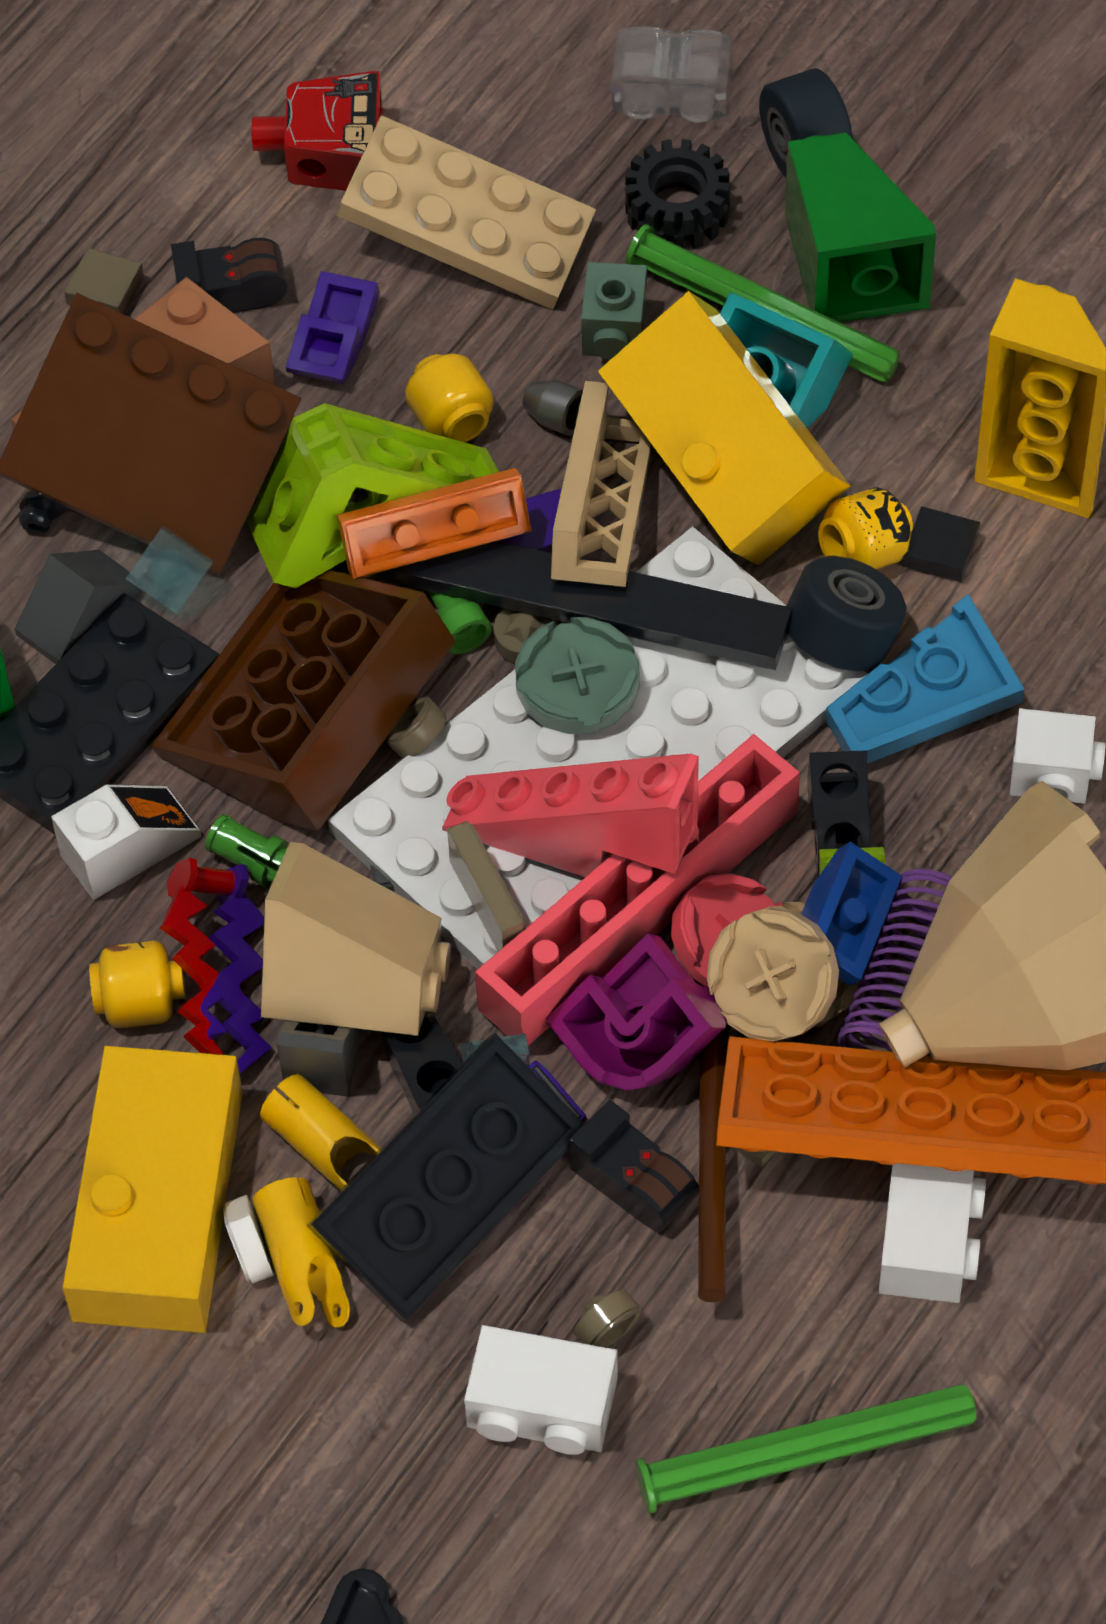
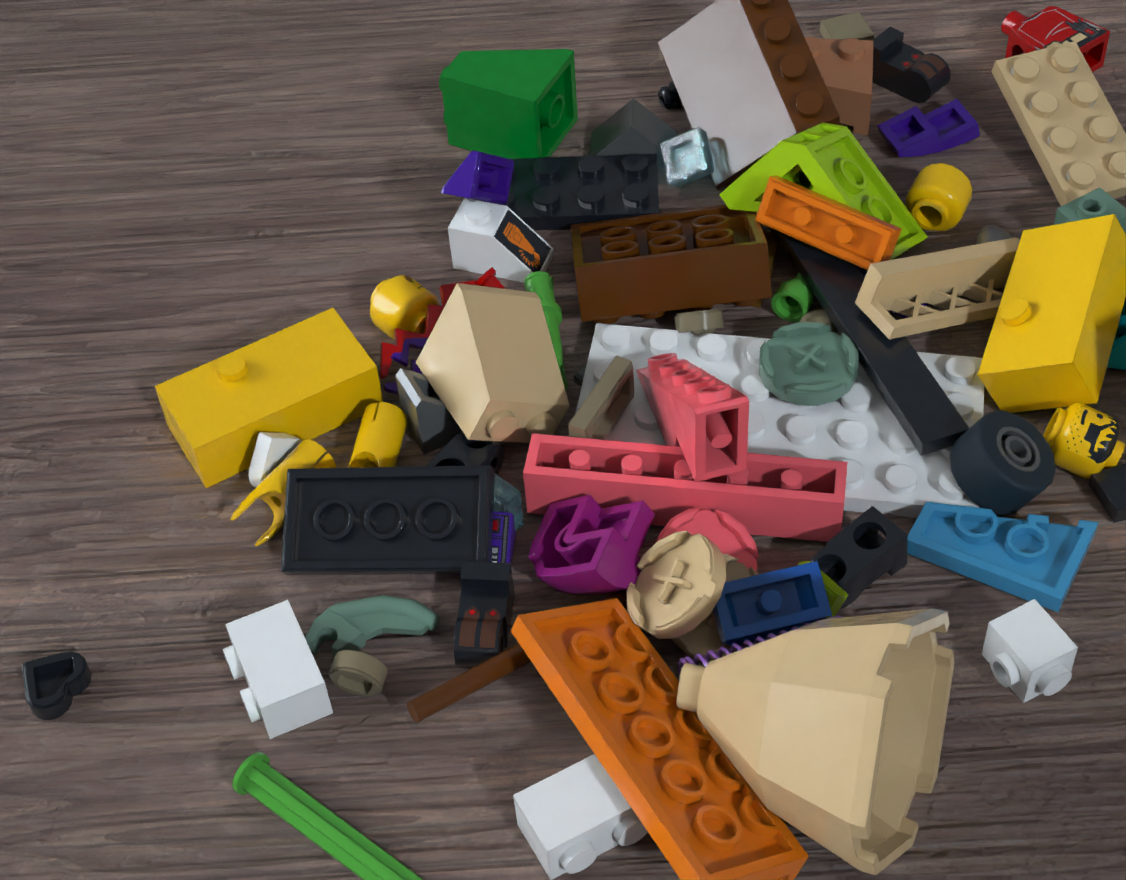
camera: 55 degrees right, 10 degrees down
none -> sand green piece [305,595,439,656]
none -> dark purple slope [441,150,514,205]

